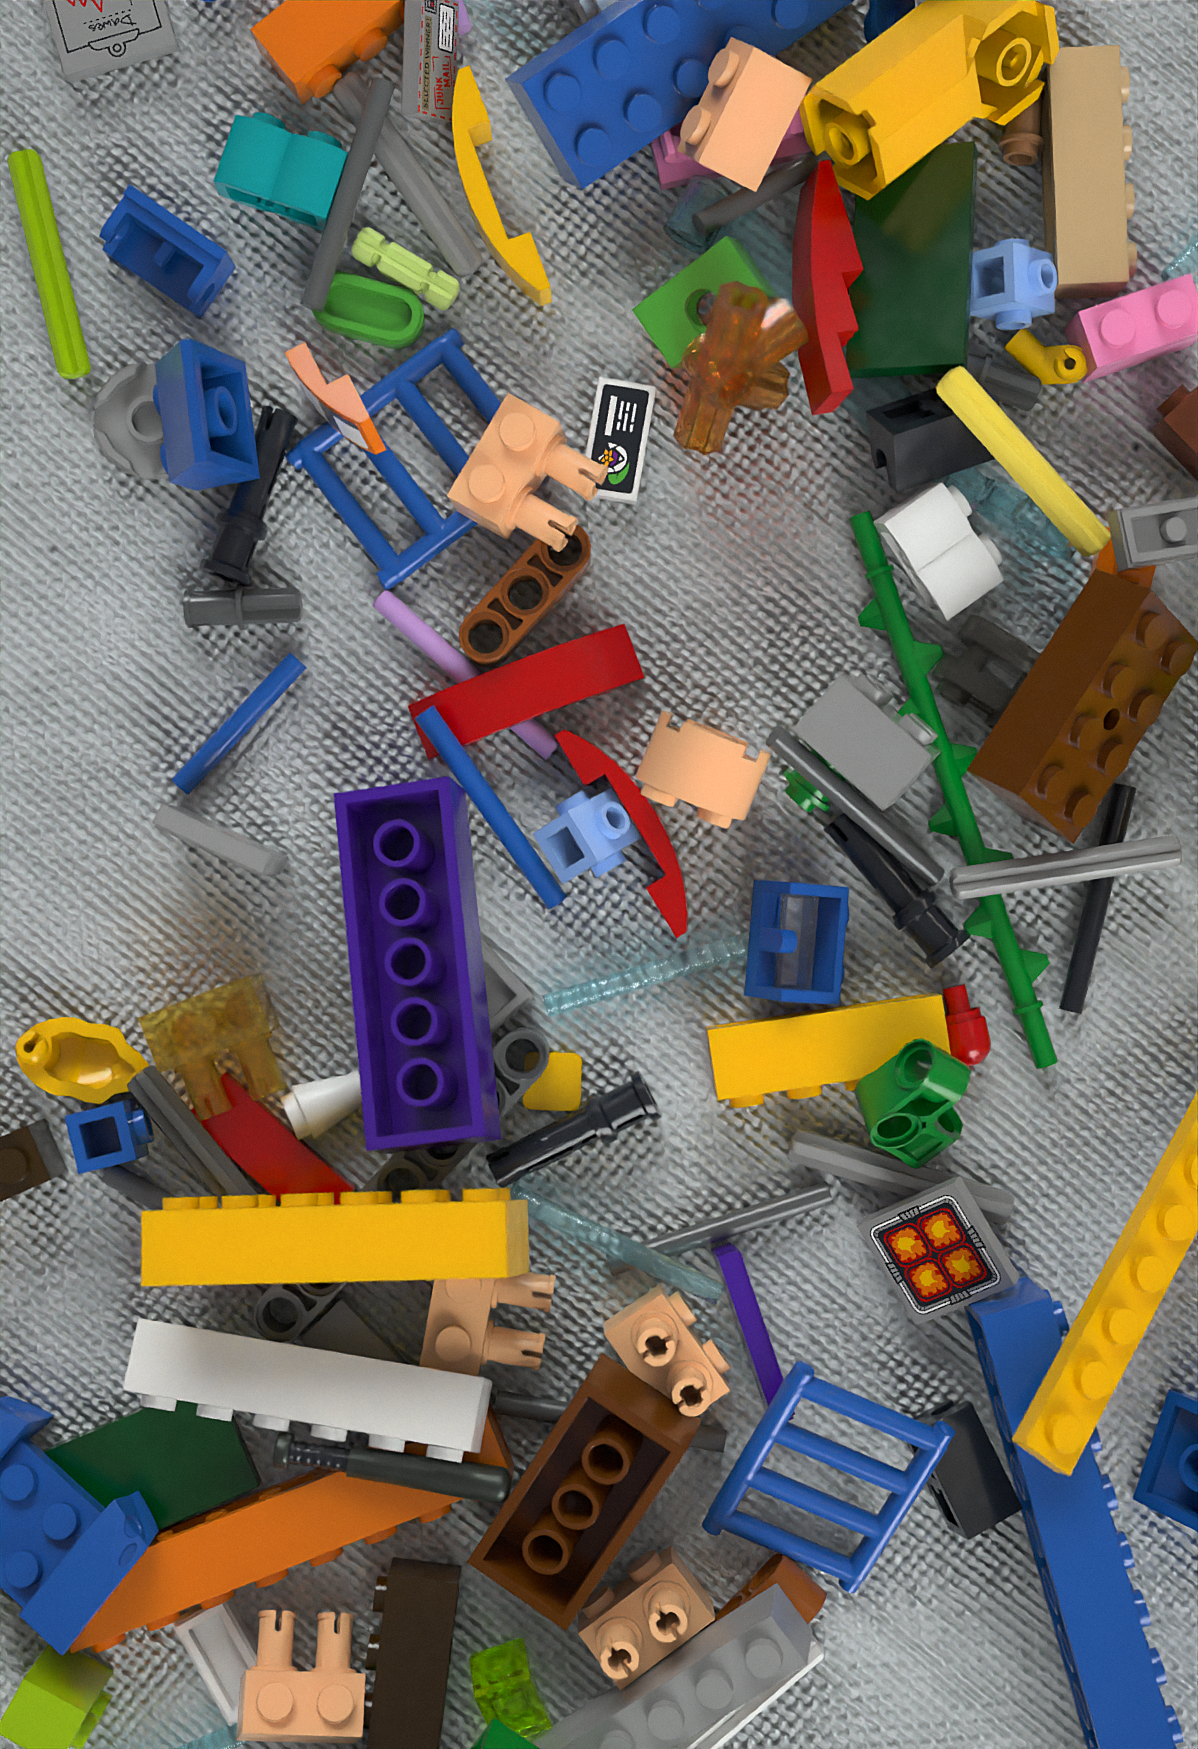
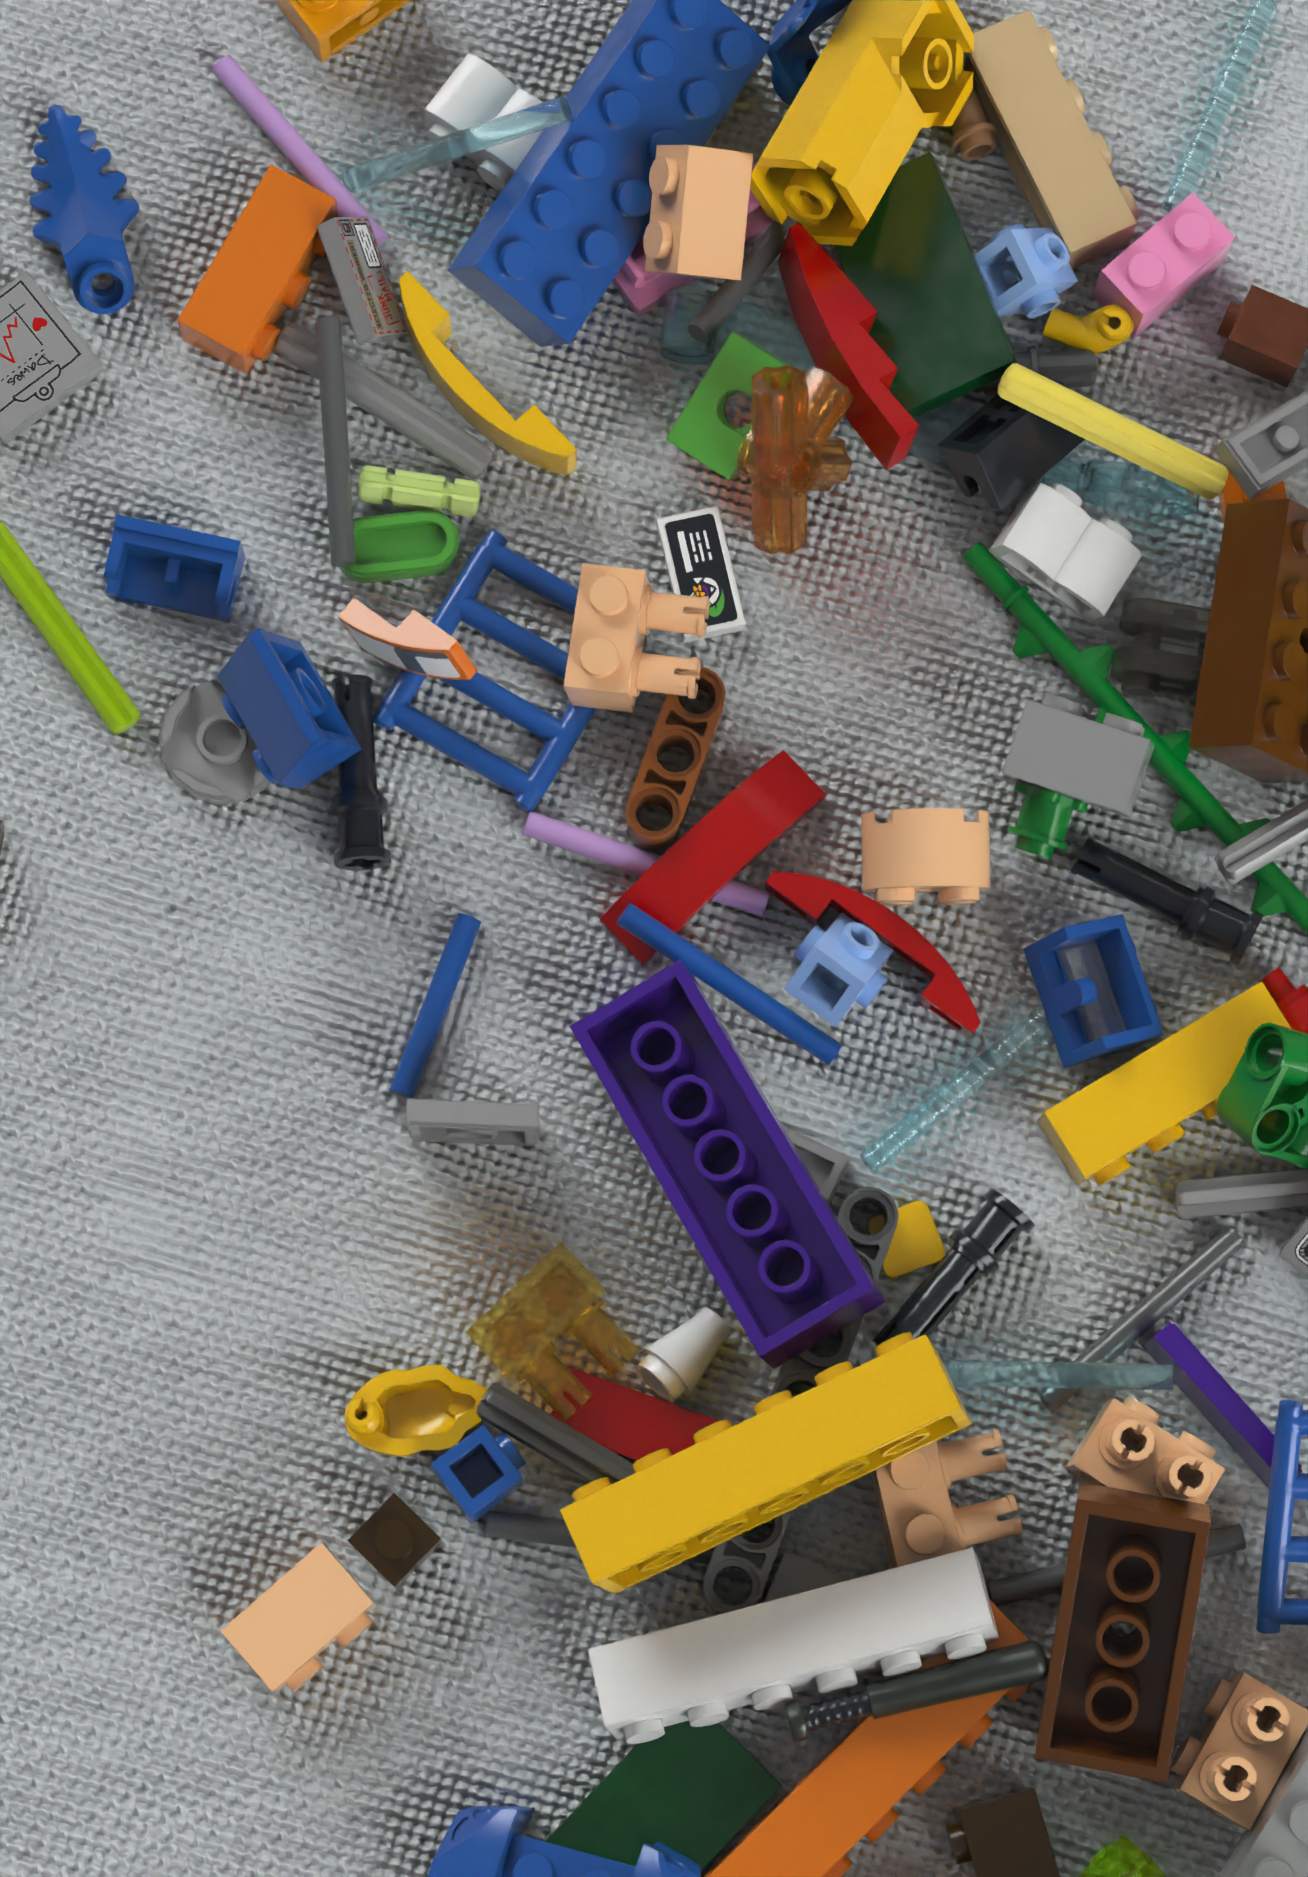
camera: 30 degrees left, 10 degrees down
dark grey axle [183,584,303,630] -> none
teal brick [213,112,348,231] -> none
dark grey bar [766,726,945,887] -> none

